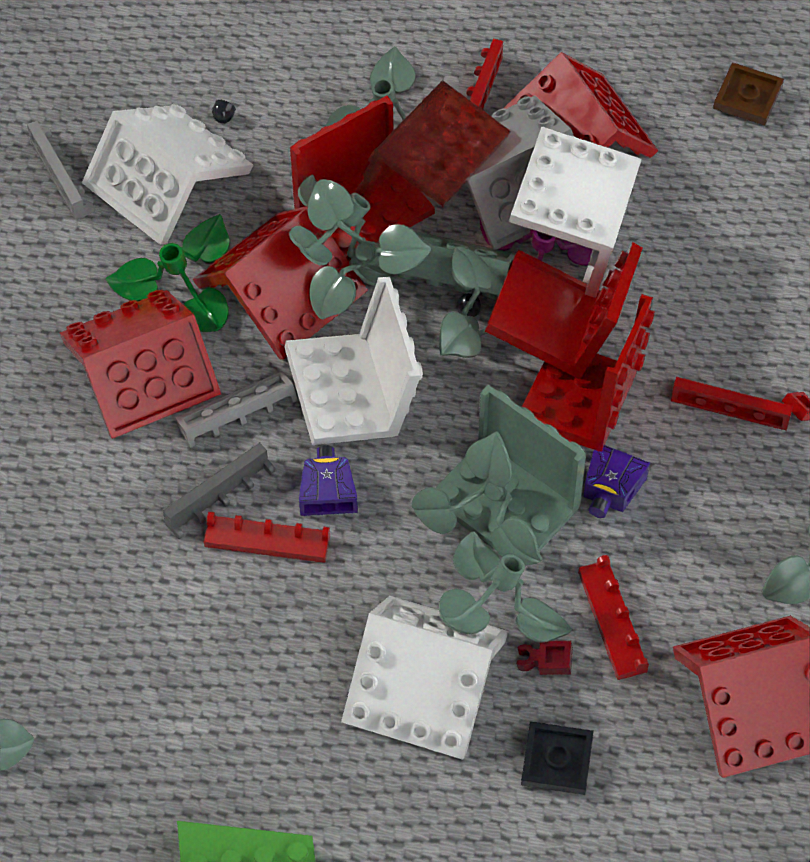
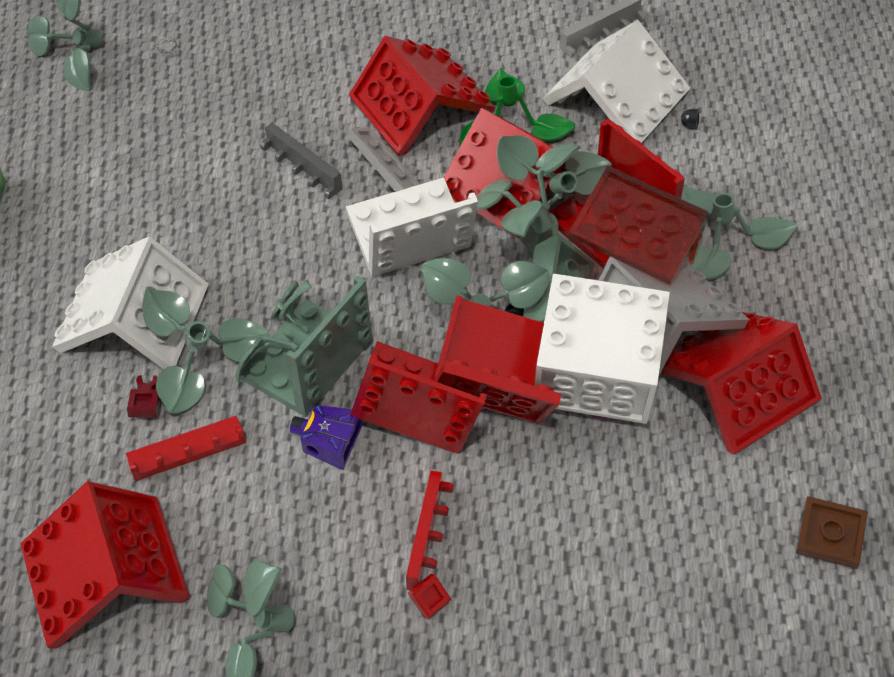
camera: 85 degrees right, 5 degrees down
red hinge [204,512,330,563] -> none
dark purple torso [299,445,358,516] -> none
red hinge [451,39,504,133] -> none
black plate [521,721,594,795] -> none

